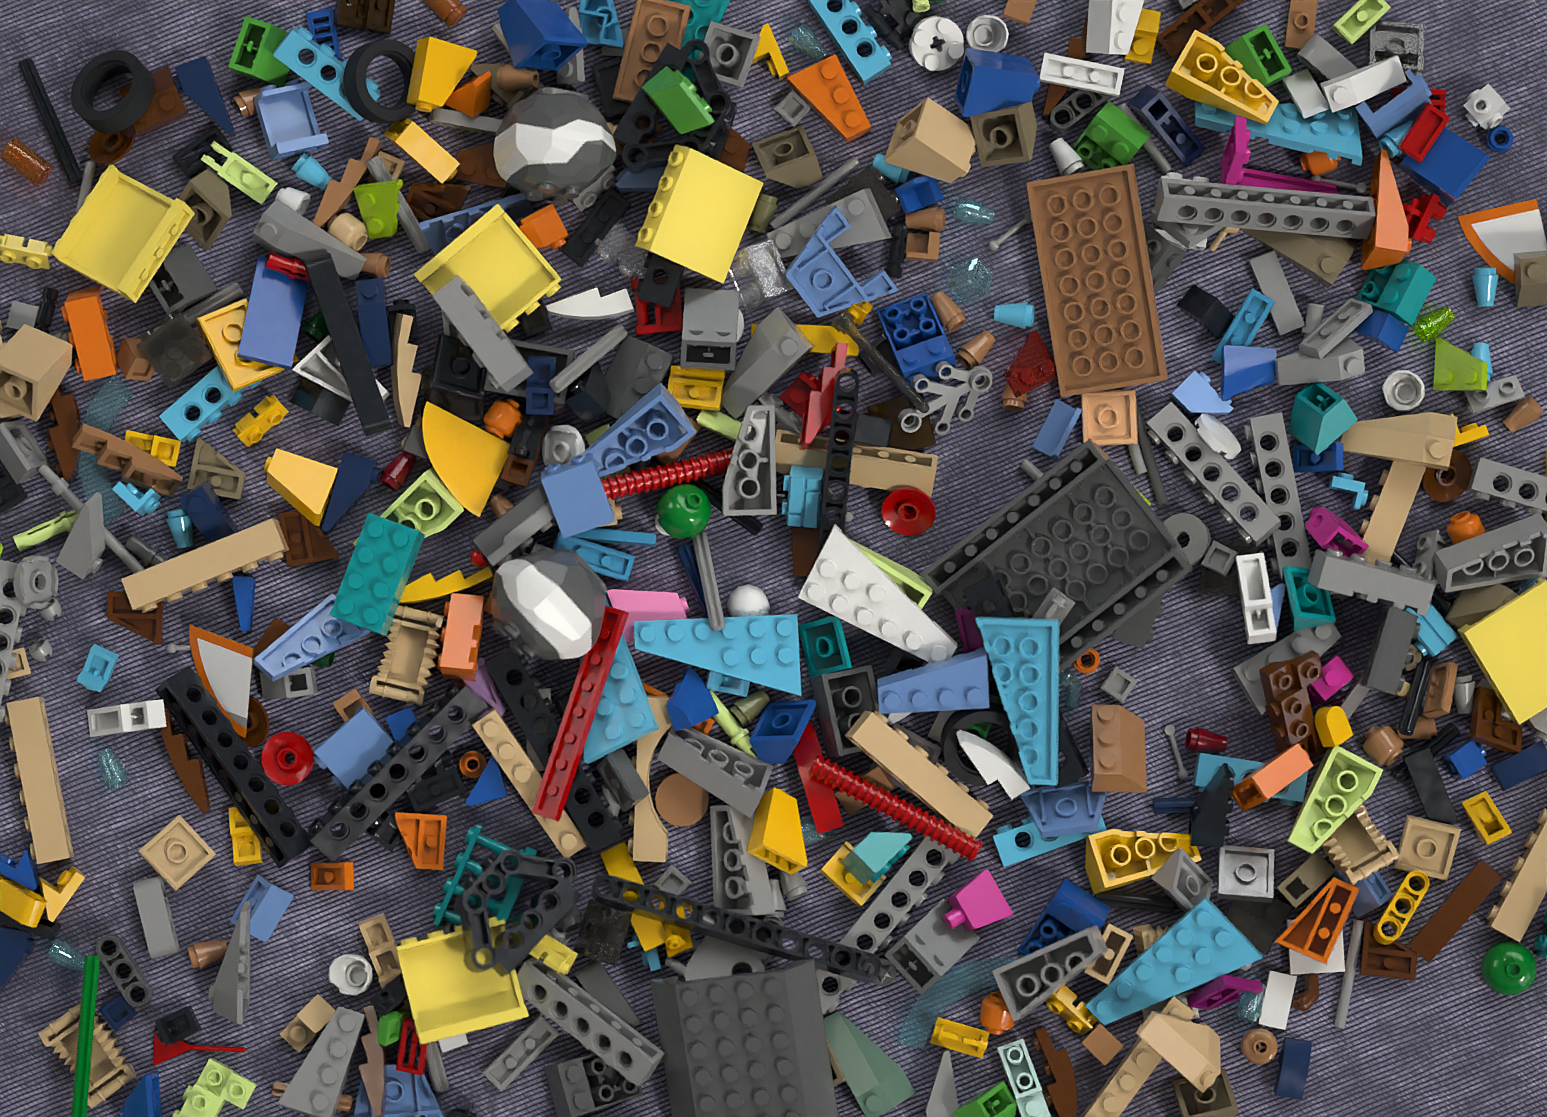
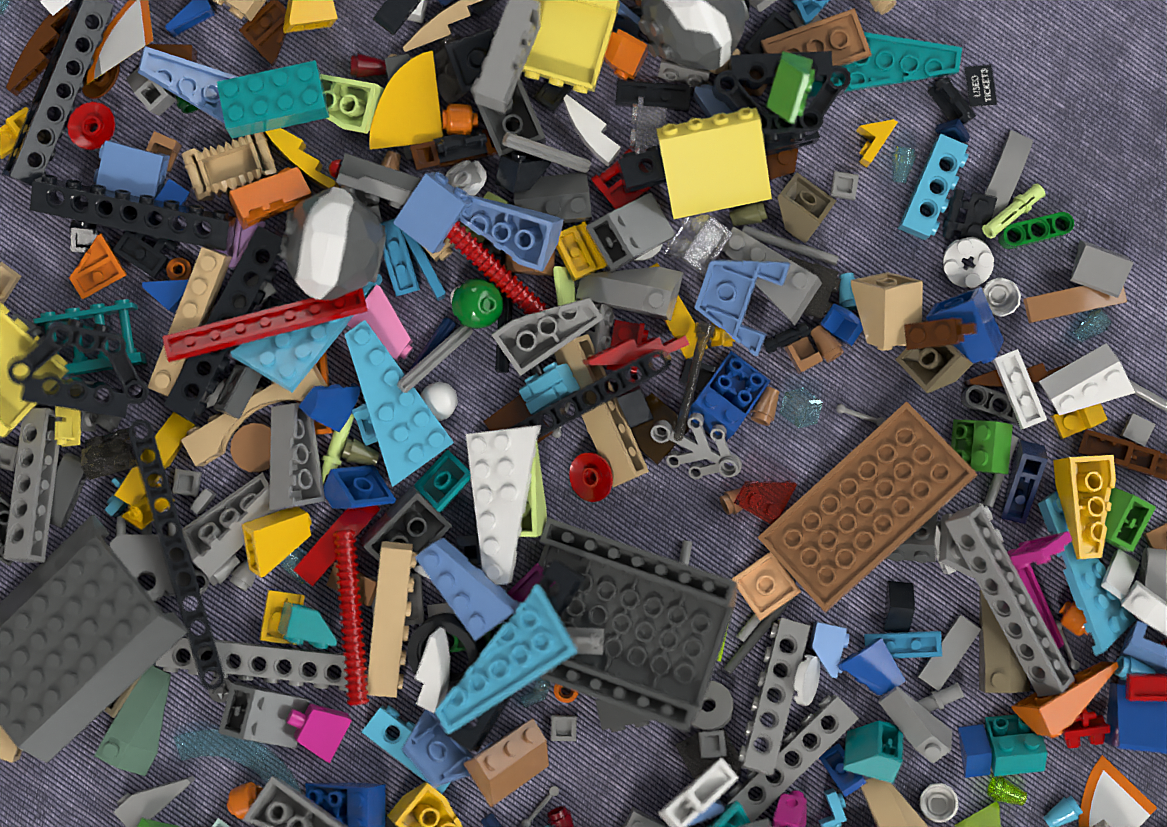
camera: 55 degrees right, 0 degrees up
orange slope [311,862,354,890] -> none
dark blue slope [322,452,381,533] -> none
dark blue slope [526,356,556,415] -> none
light grey slope [697,21,761,88] -> none
orange wedge [787,54,871,143] -> none
yellow hinge [930,1017,990,1058] -> none
clear light blue cone [953,197,995,225] -> none
medium nougat cone [956,330,996,370] -> none
medium azure cone [994,302,1034,329] -> none
medium blue panel [1031,399,1082,460] -> none
white cone [1049,138,1085,176] -> none
tan hand [1209,227,1240,252] -> none
light grey tile [1298,298,1373,360] -> none
none -> light grey tile [190,489,217,514]
none -> reddish brown hinge [904,318,978,350]

